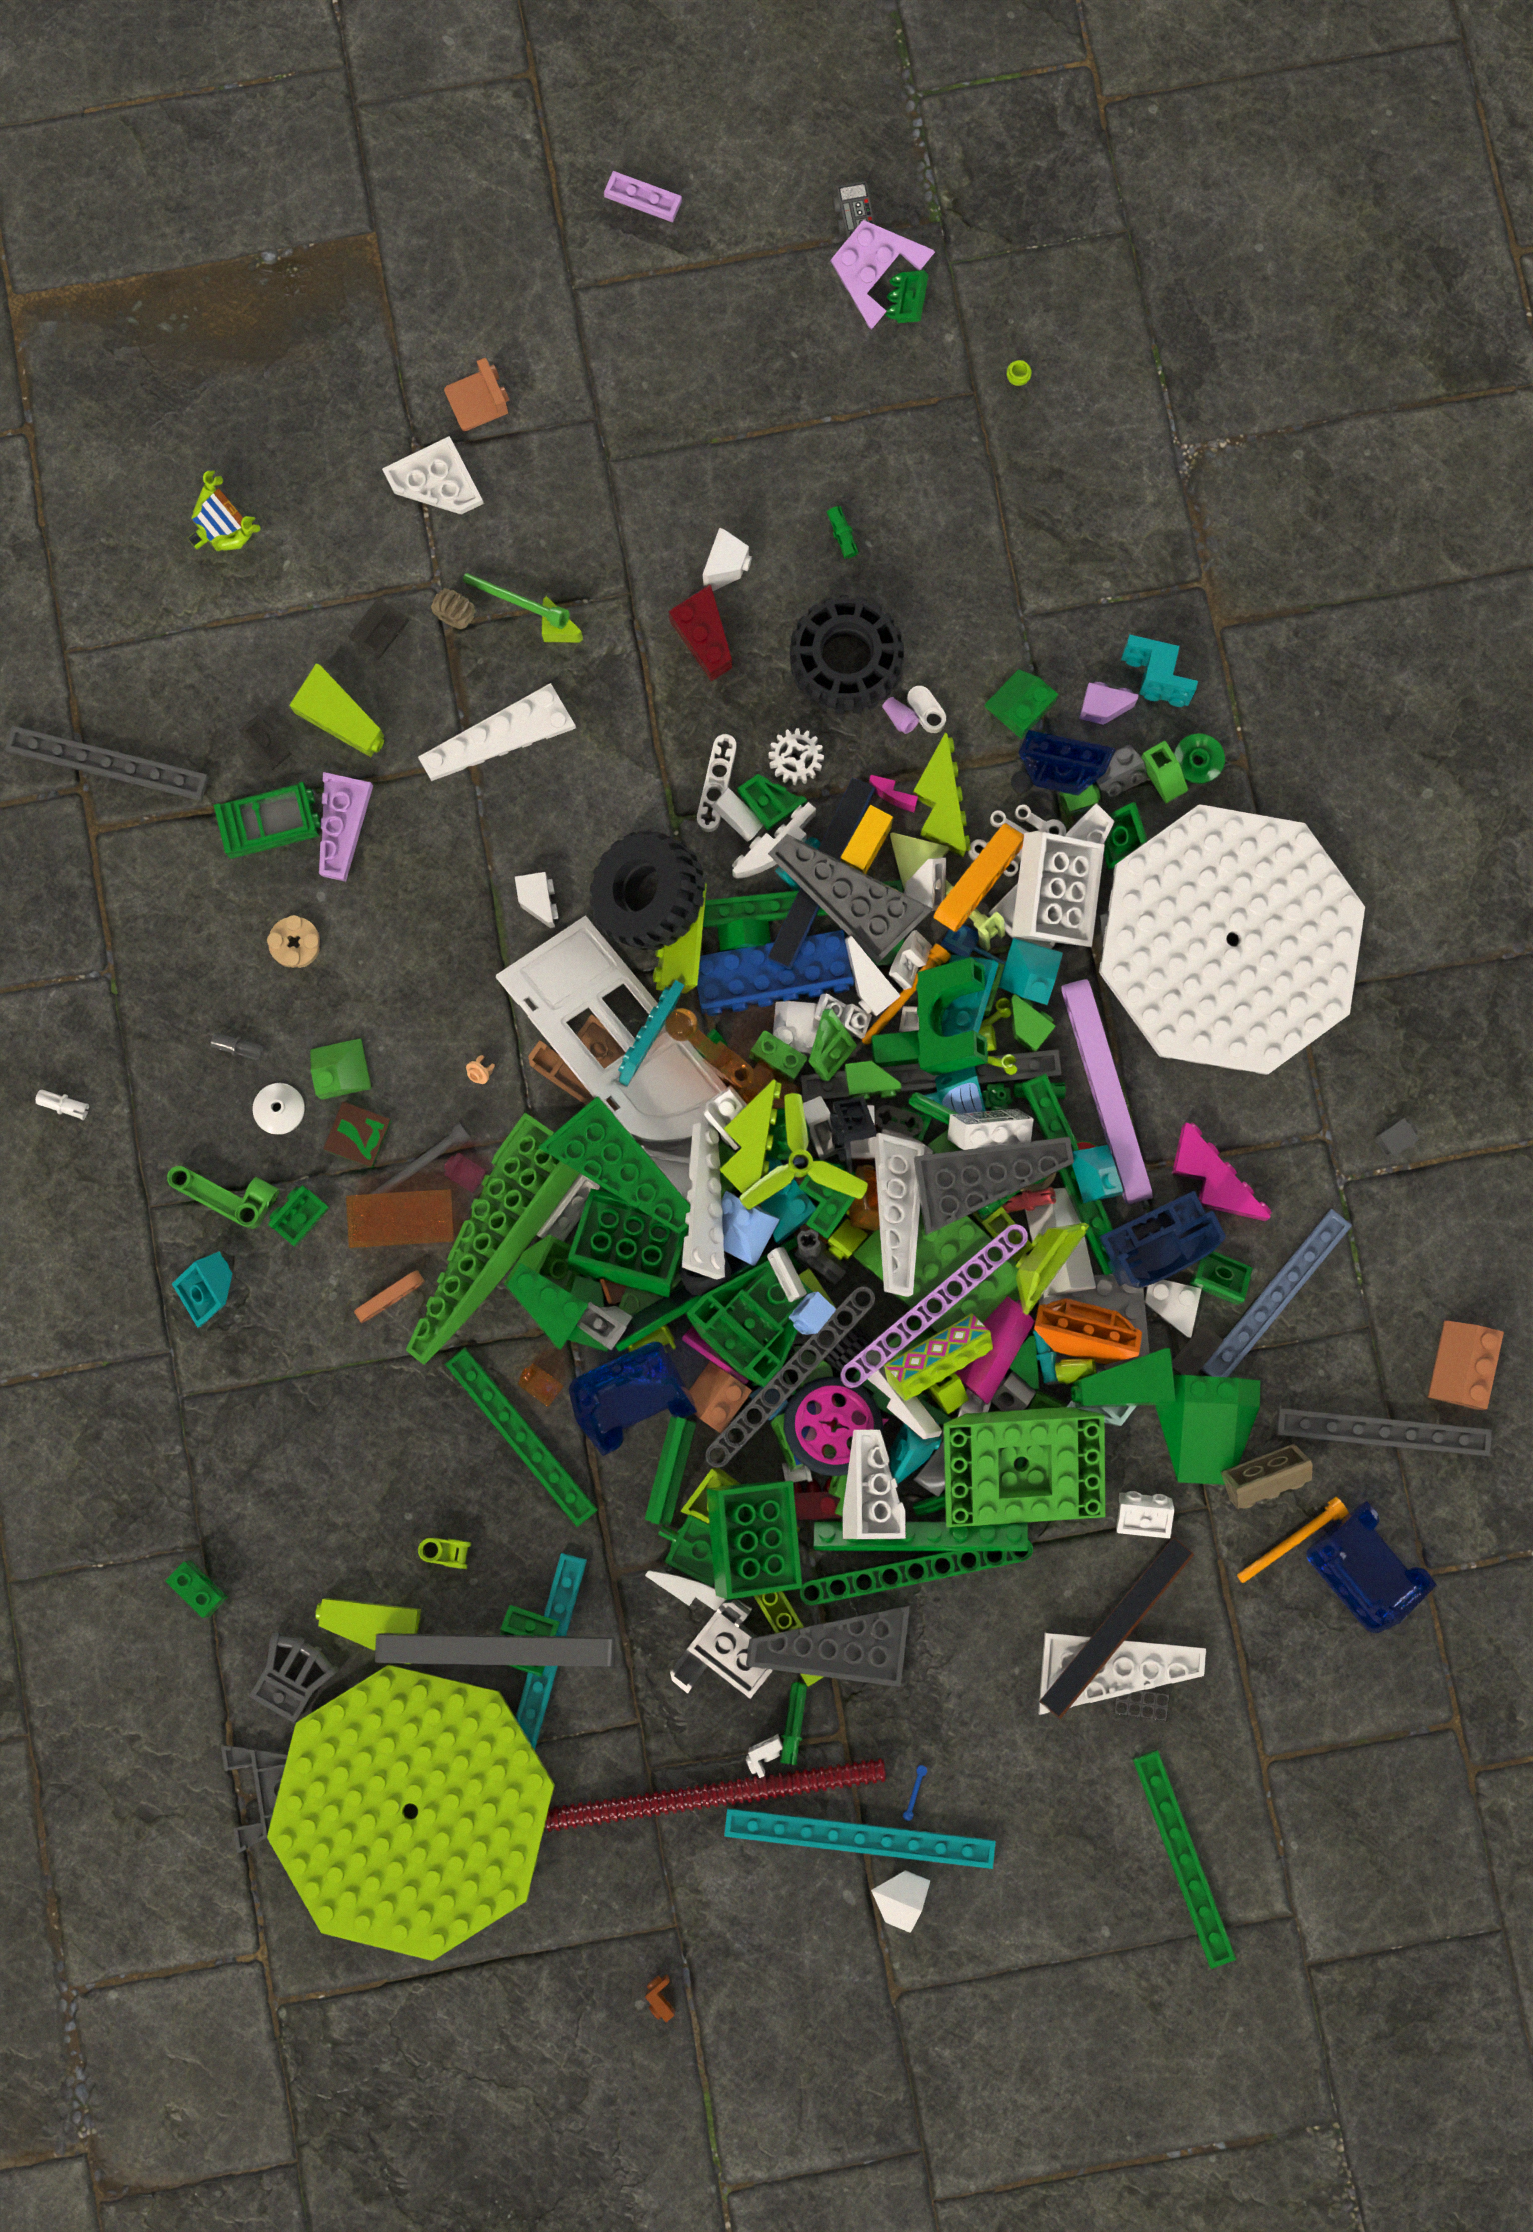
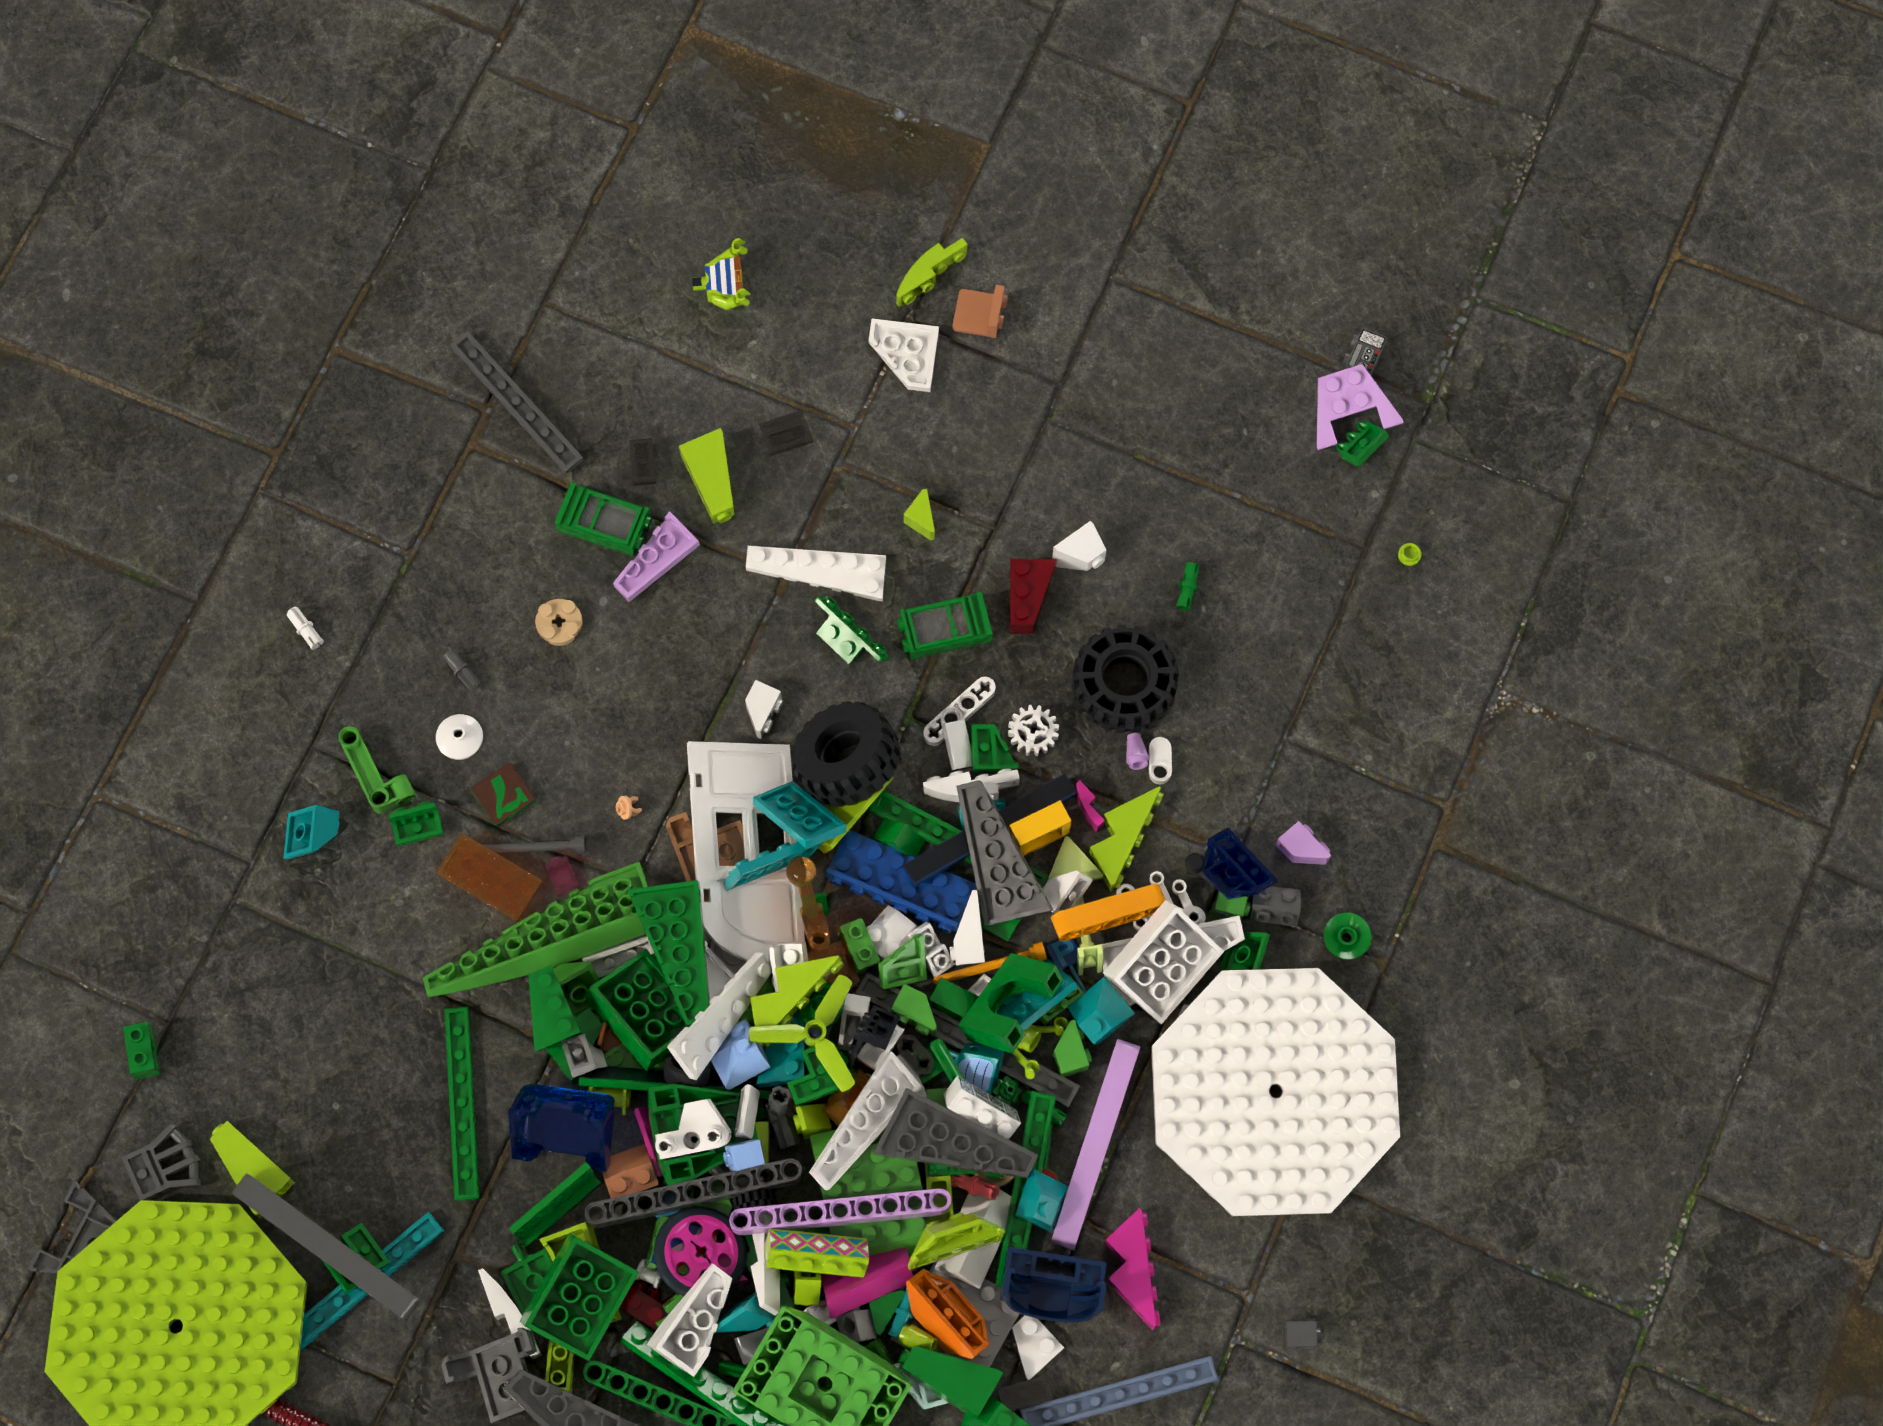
camera: 30 degrees right, 10 degrees down
bright green slope [310,1038,372,1100] -> none
nougat beam [354,1270,425,1323] -> none
lime piece [418,1538,472,1569] -> none
dark tan gear [431,588,476,629] -> none
bright green piece [463,573,570,629] -> none
clear orange bracket [518,1363,564,1407] -> none
lavender plate [604,171,682,222] -> none
white slope [889,930,932,990] -> none
green slope [984,669,1058,739] -> none
teal bracket [1121,634,1198,707] -> none
bright green slope [1141,741,1188,804] -> none
green slope [1189,1251,1253,1305] -> none
none -> white piece [655,1098,731,1159]
none -> teal plate [753,781,846,849]
none -> bracket [814,596,890,664]
none -> lime slope [896,238,968,307]
none -> green door [897,591,993,660]

